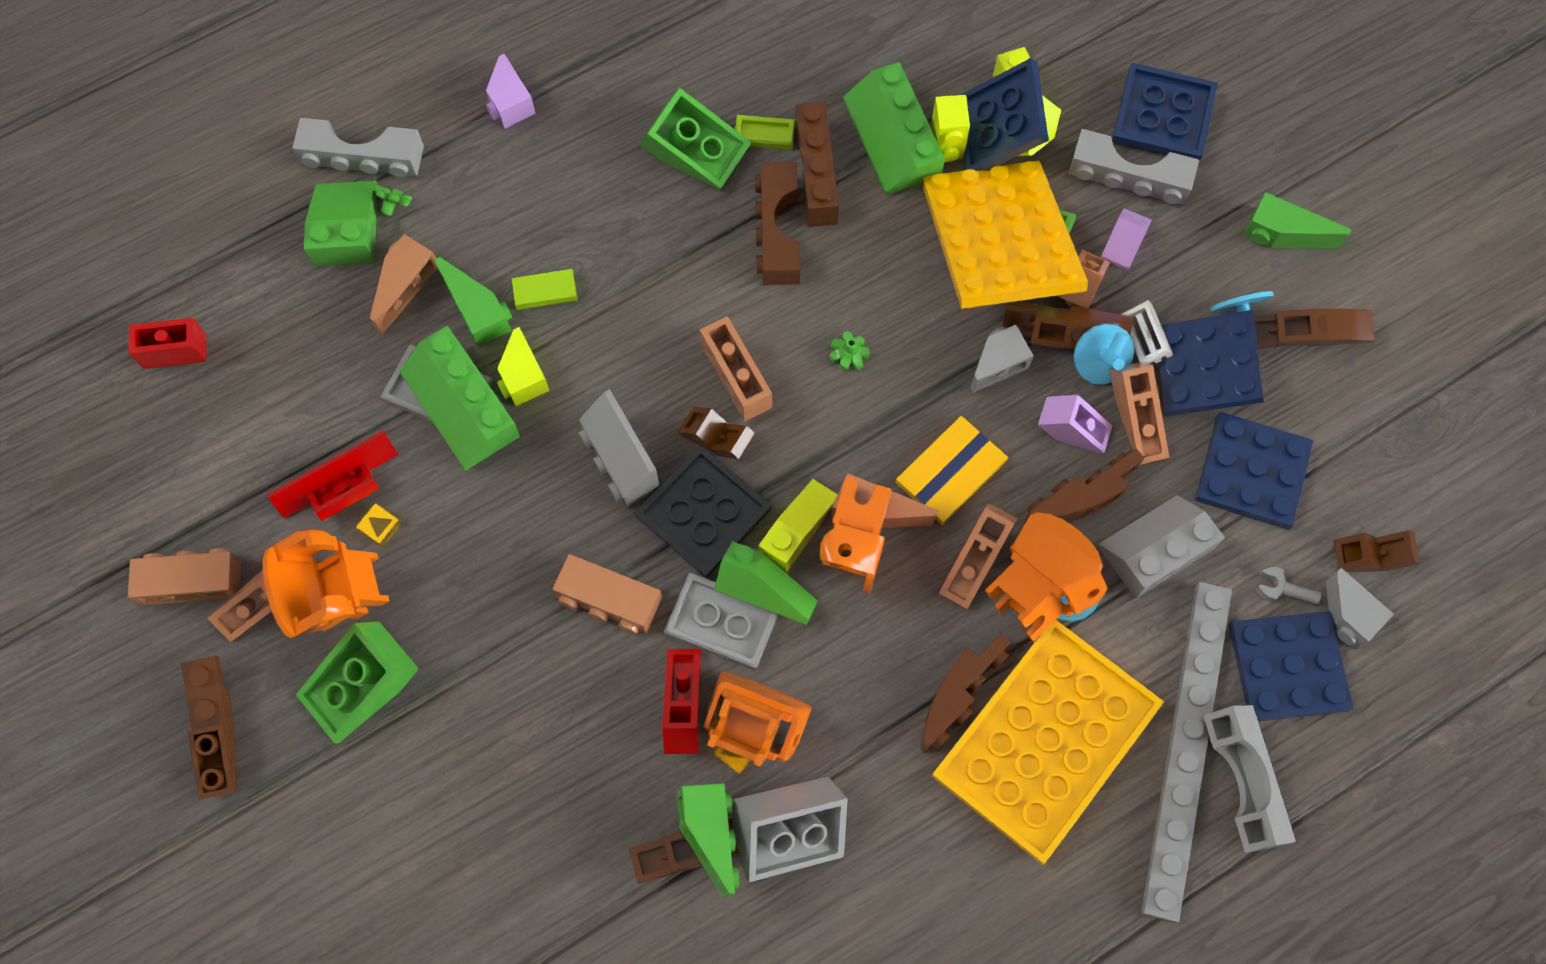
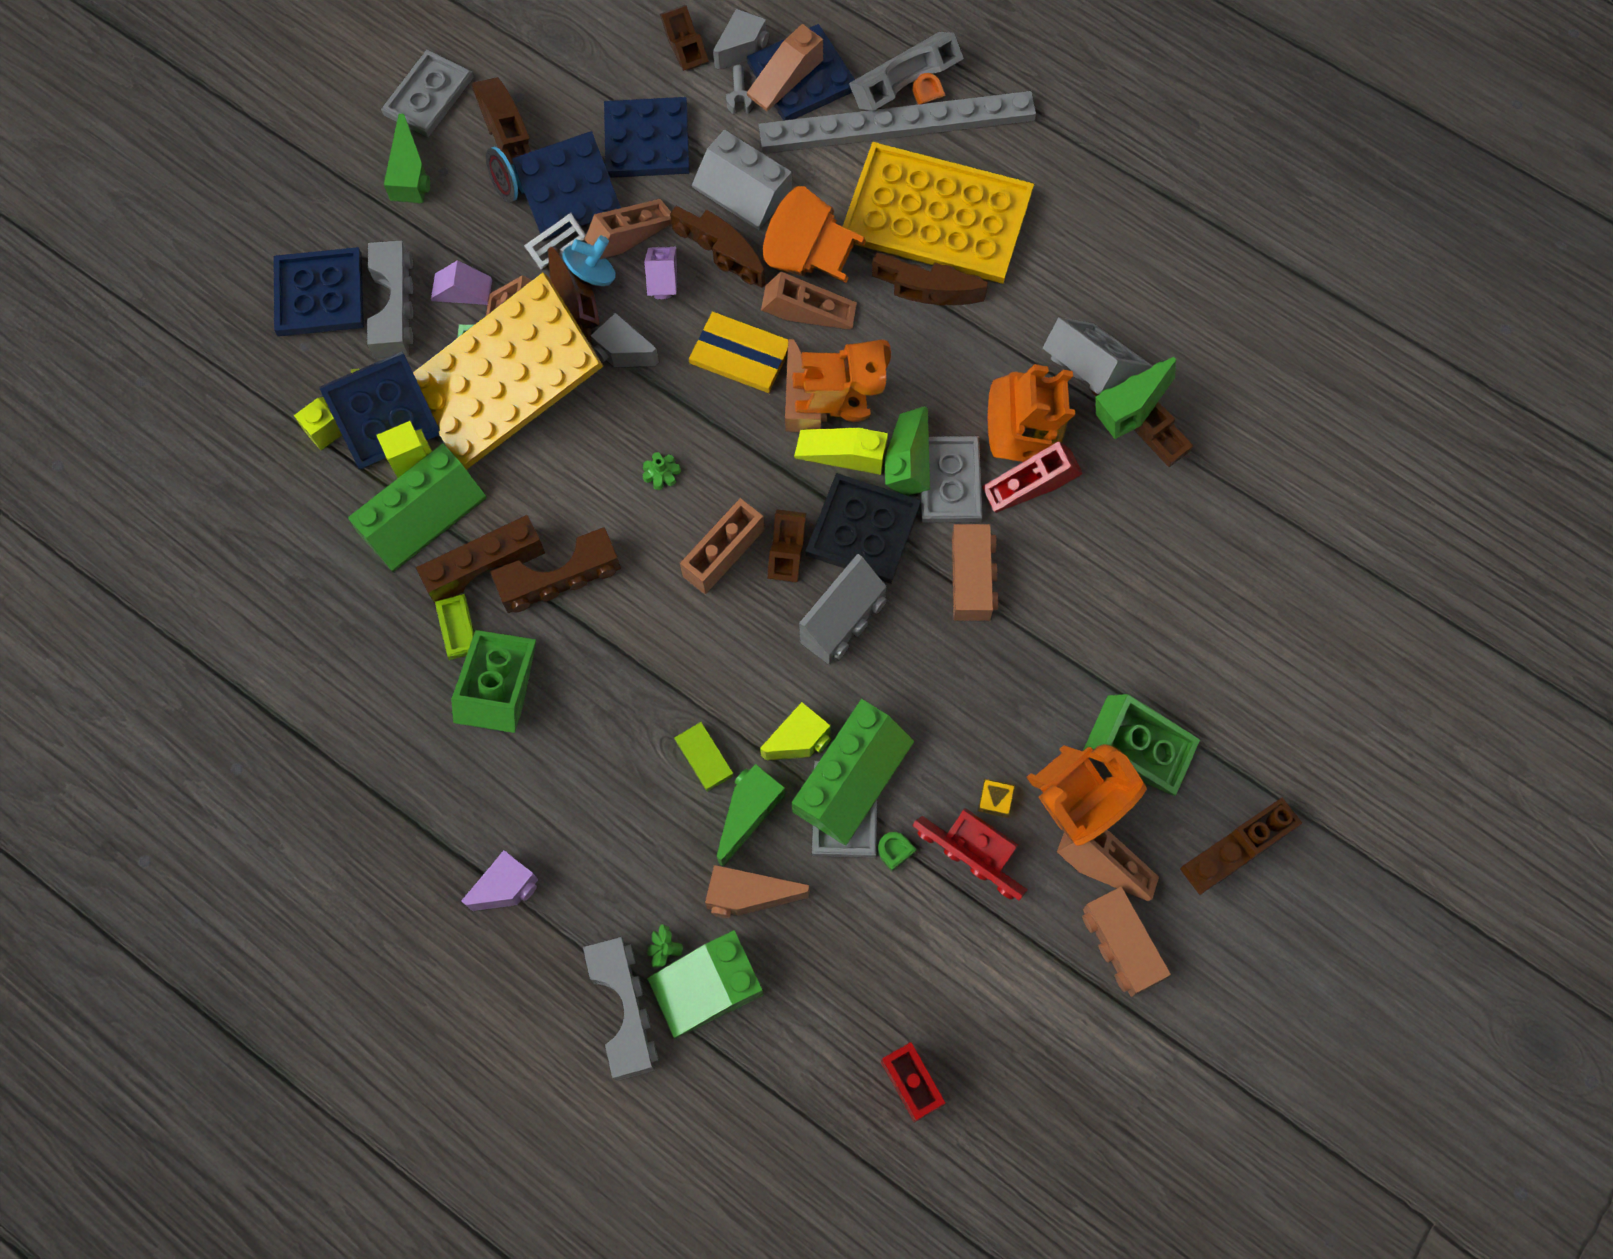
camera: 110 degrees left, 0 degrees up
none -> light grey tile [381,50,474,138]
none -> nougat slope [747,24,823,111]
none -> bright green tile [878,832,916,872]
none -> orange tile [913,73,946,104]

